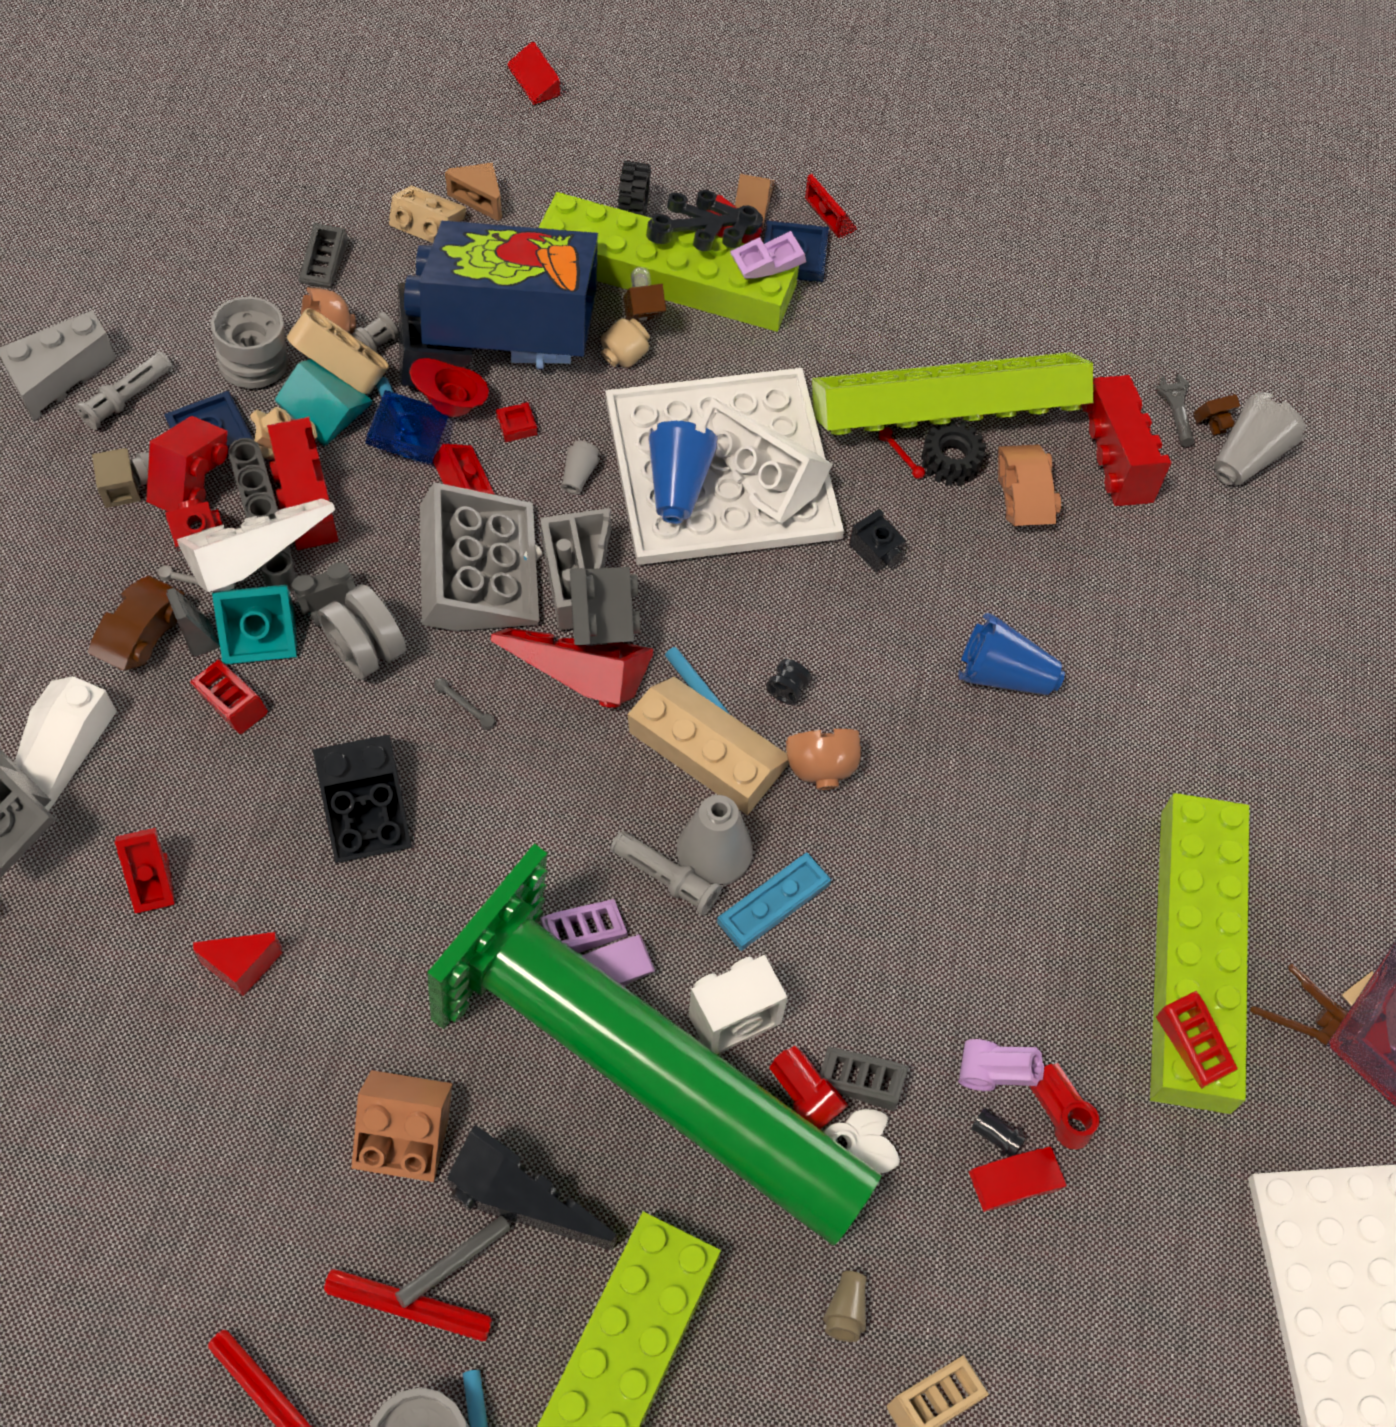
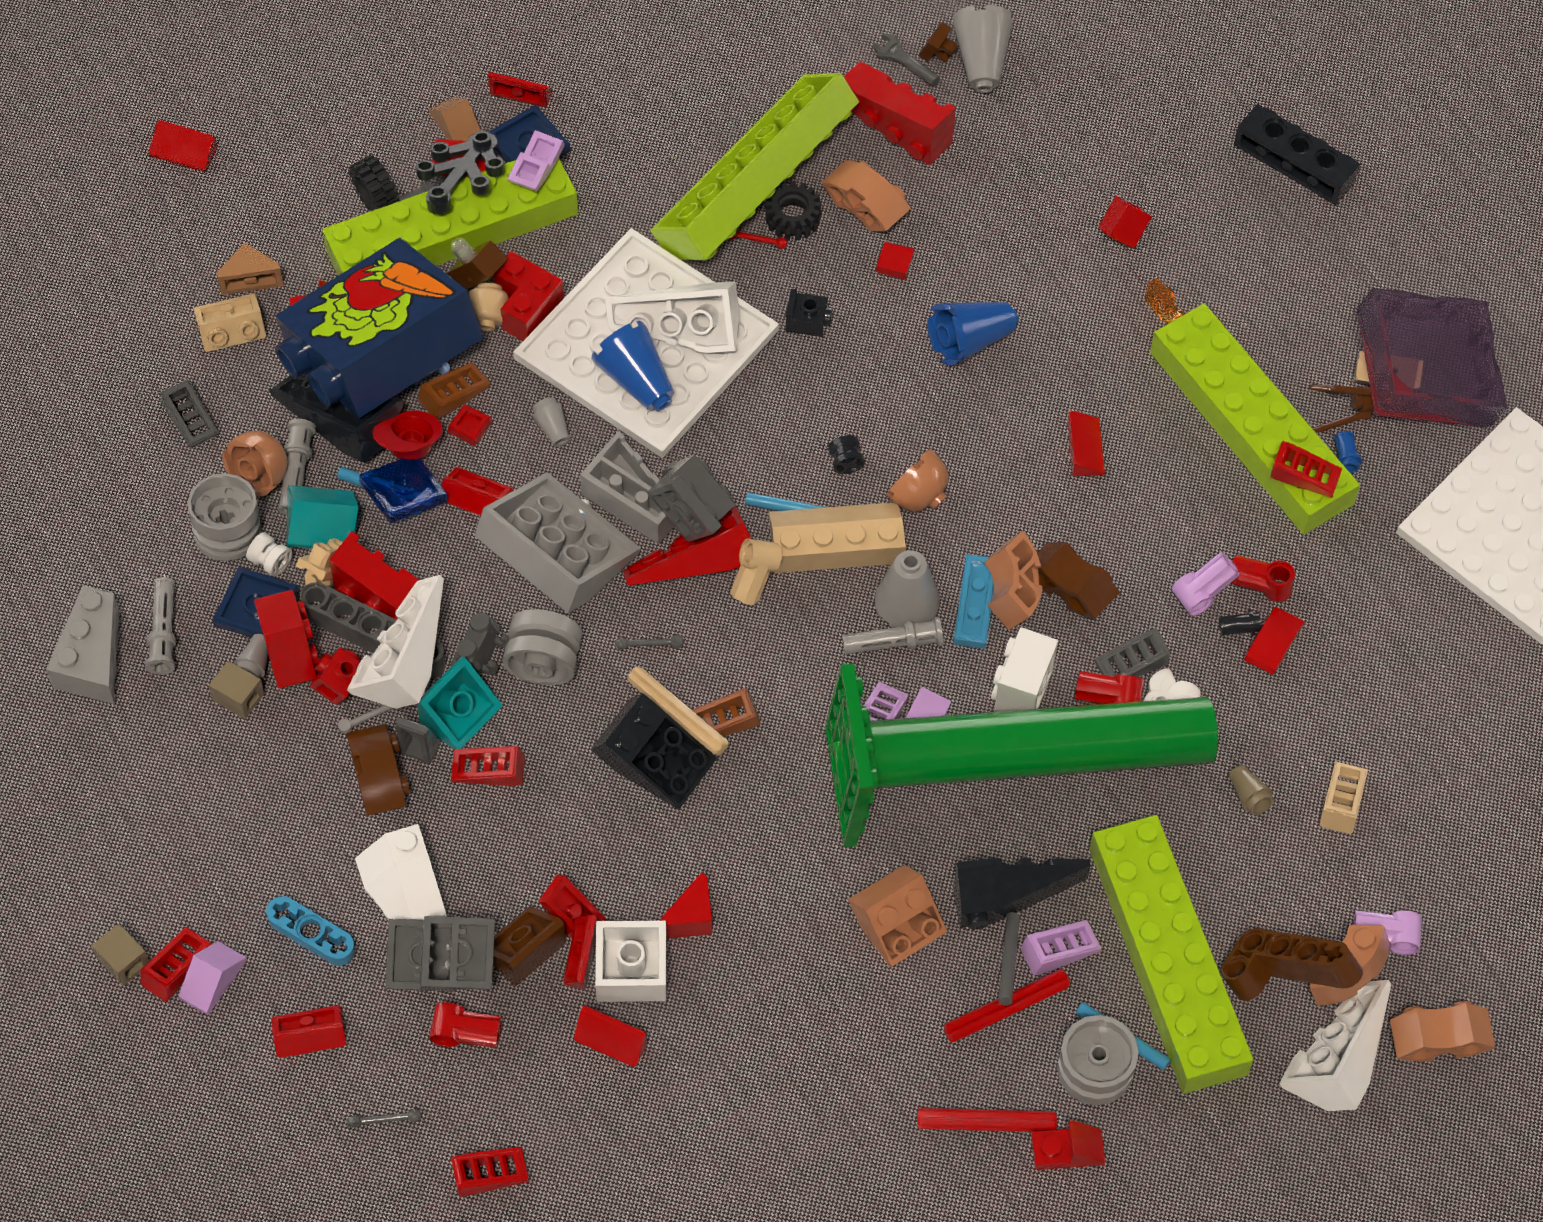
camera: 40 degrees left, 0 degrees up
tan beam [287,308,389,394] -> none
none -> white wheel [246,532,292,577]
none -> dark orange slope [418,362,491,419]
none -> red brick [493,251,564,341]
none -> reddish brown slope [493,906,566,987]
none -> red slope [563,915,598,990]
none -> red slope [574,1006,647,1067]
none -> white brick [595,921,666,1002]
none -> tan axle [627,667,729,756]
none -> dark orange slope [692,688,761,743]
none -> tan piece [730,539,782,605]
none -> red tile [876,242,915,280]
none -> nougat brick [984,531,1042,630]
none -> lavender slope [1021,920,1101,976]
none -> reddish brown brick [1037,542,1120,619]
none -> red slope [1067,411,1105,476]
none -> red panel [1098,195,1152,248]
none -> clear orange plate [1144,277,1185,324]
none -> blue pin [1334,431,1362,473]

